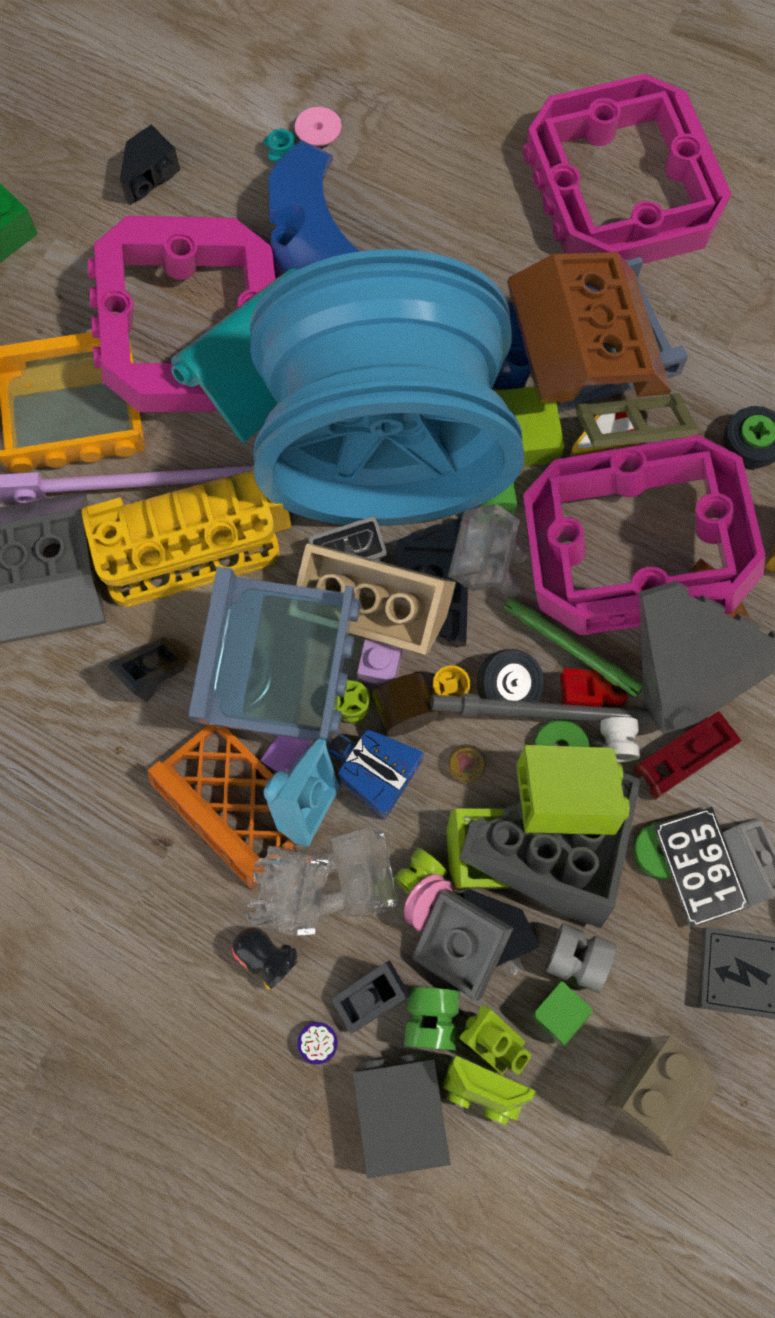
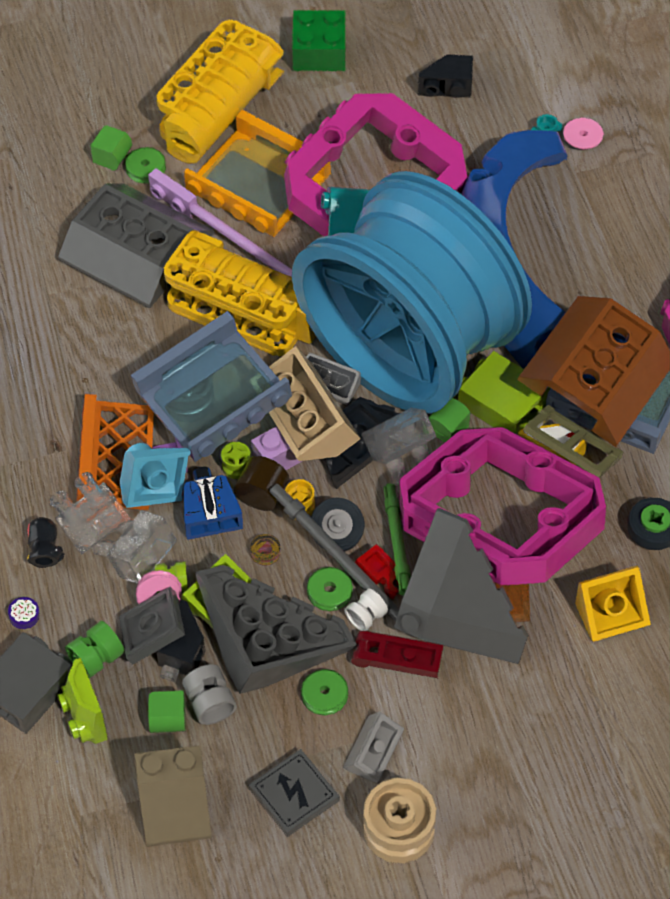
camera: 45 degrees right, 15 degrees down
black slope [108,637,188,702] -> none
black slope [331,960,410,1034] -> none
lime hips [459,1004,532,1075] -> none
lime brick [516,745,630,835] -> none
black sticker [653,807,750,928] -> none

